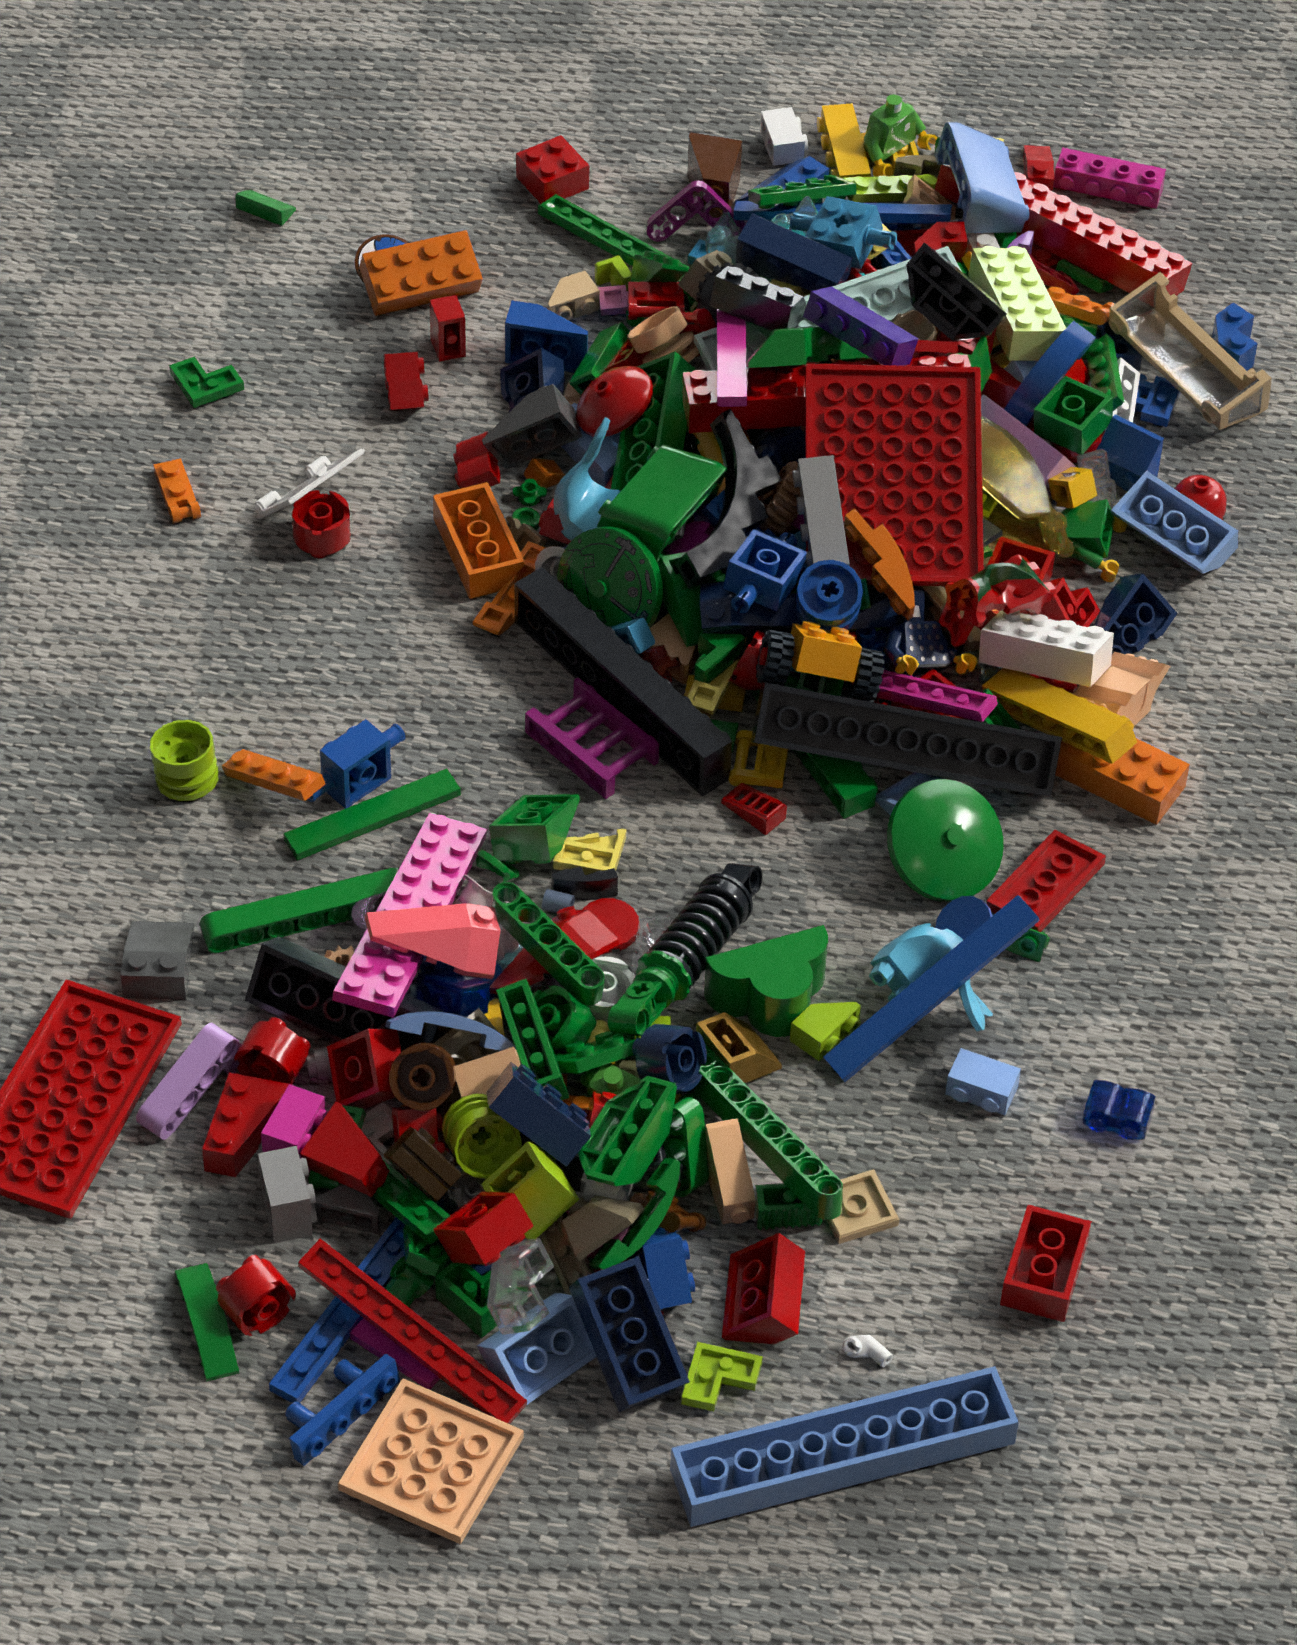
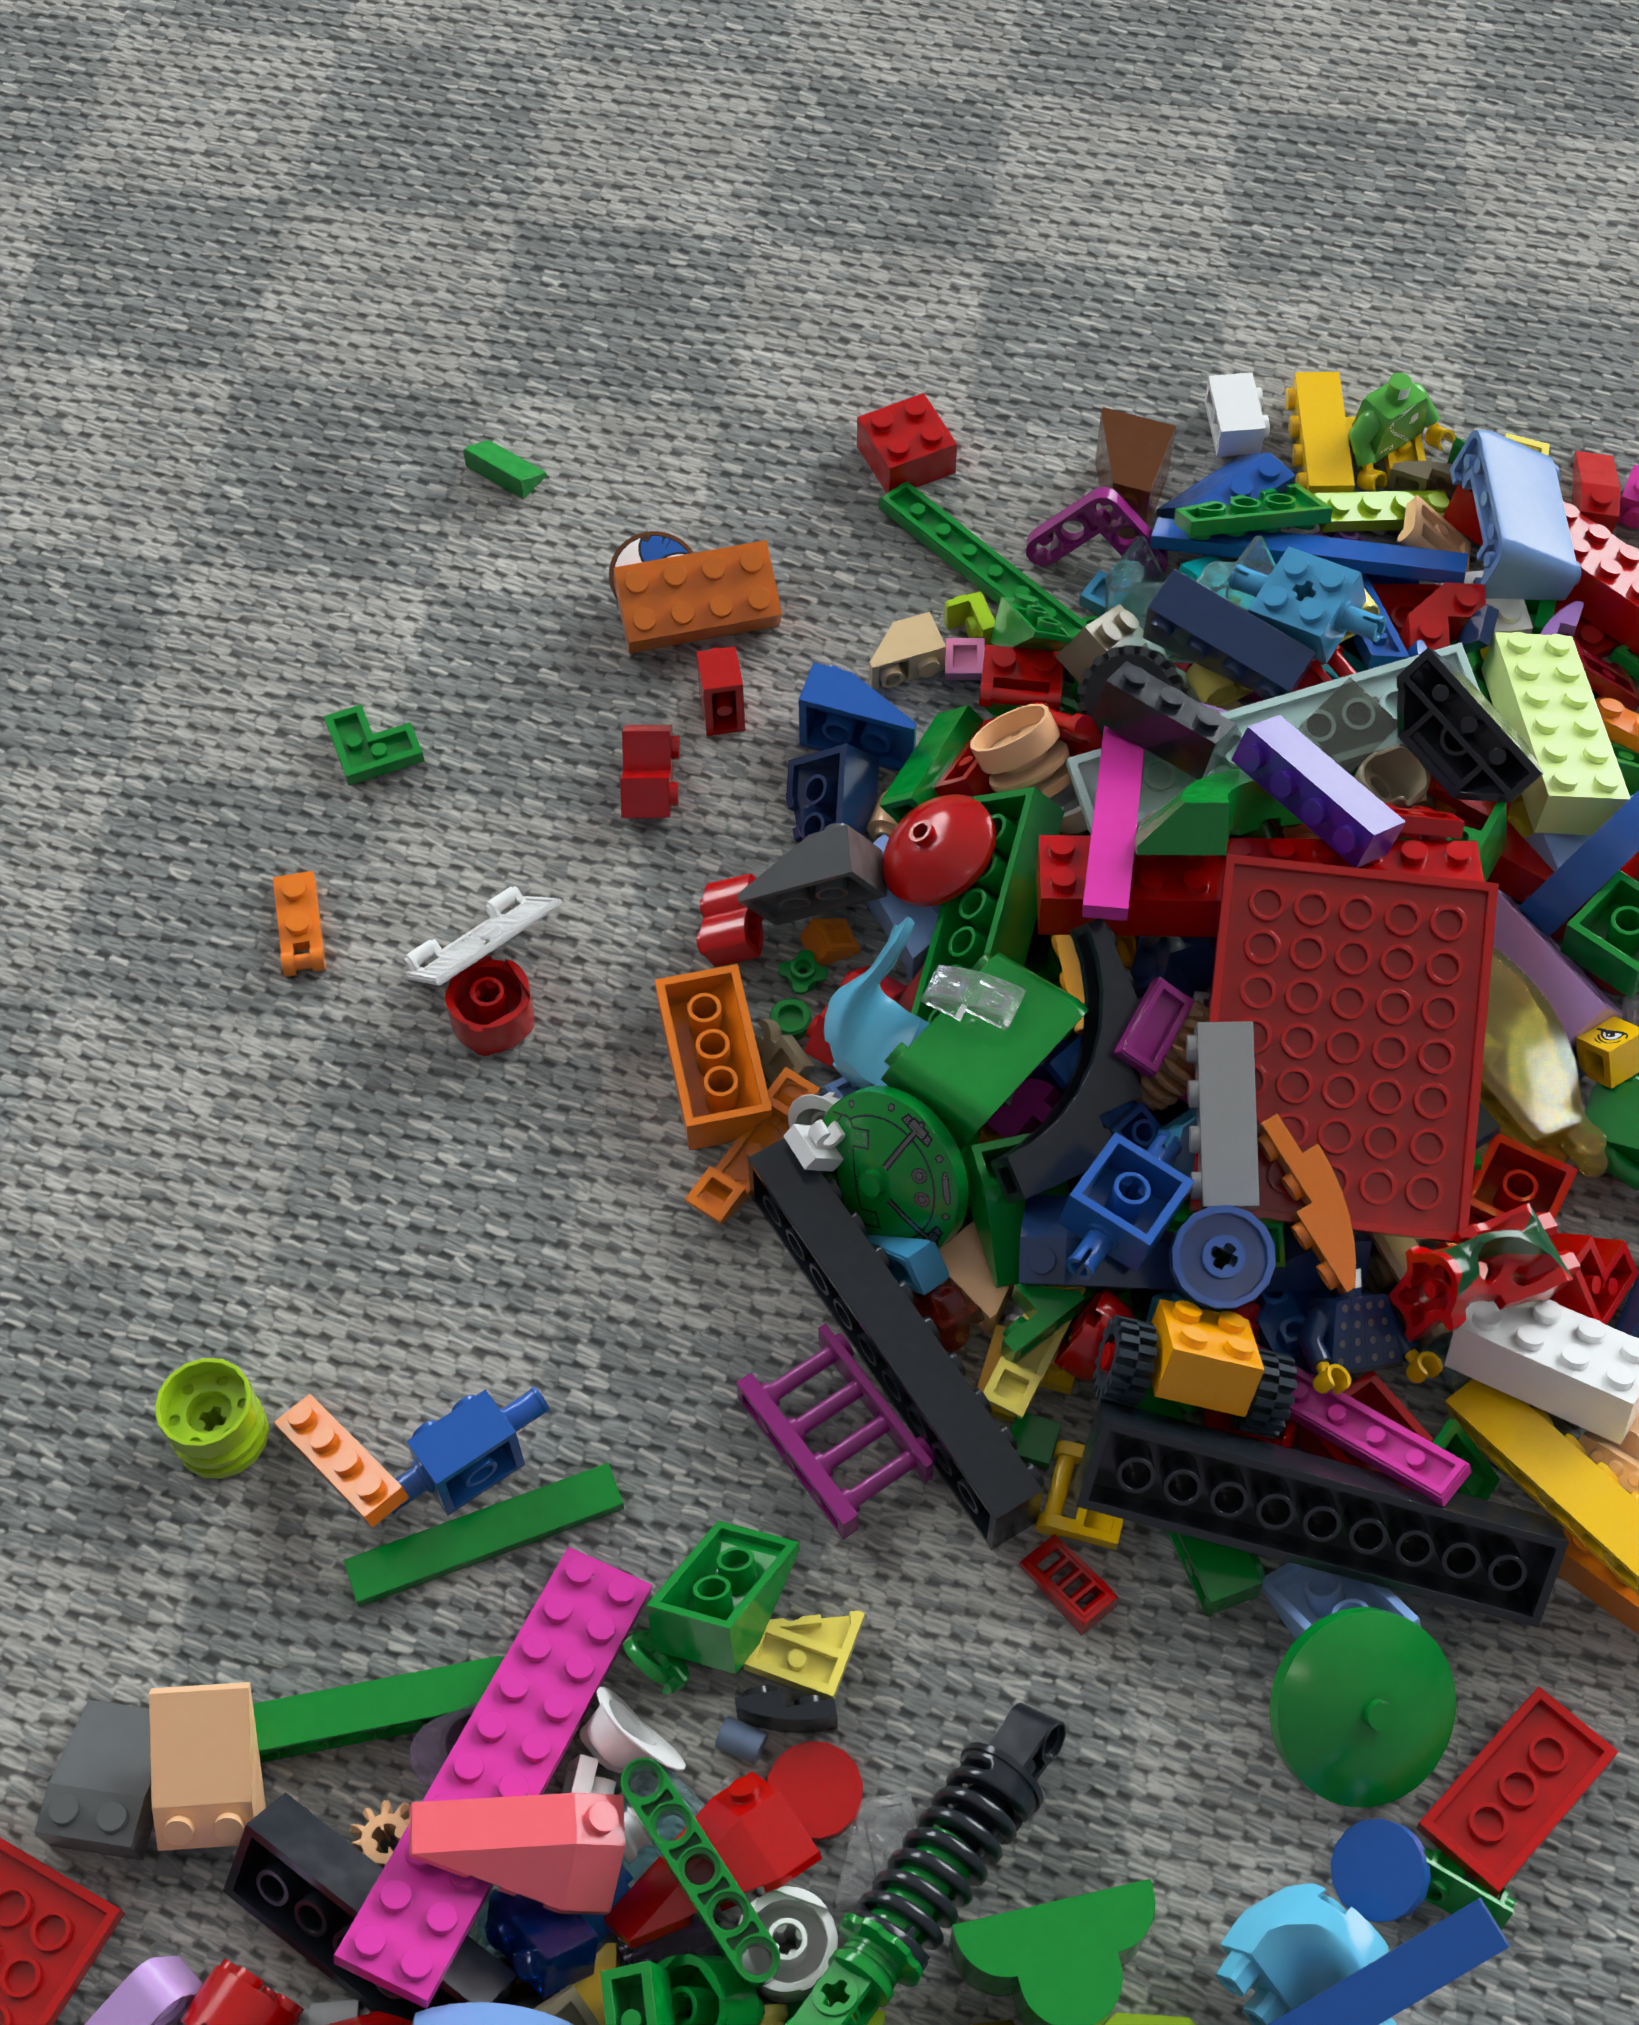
camera: 10 degrees right, 10 degrees up
none -> light nougat slope [149,1682,266,1851]
none -> white tile [784,1120,845,1171]
none -> clear slope [920,965,1026,1031]
none -> magenta tile [1113,977,1195,1078]
none -> clear smoke piece [1298,677,1397,774]
none -> dark blue tile [1456,604,1499,654]

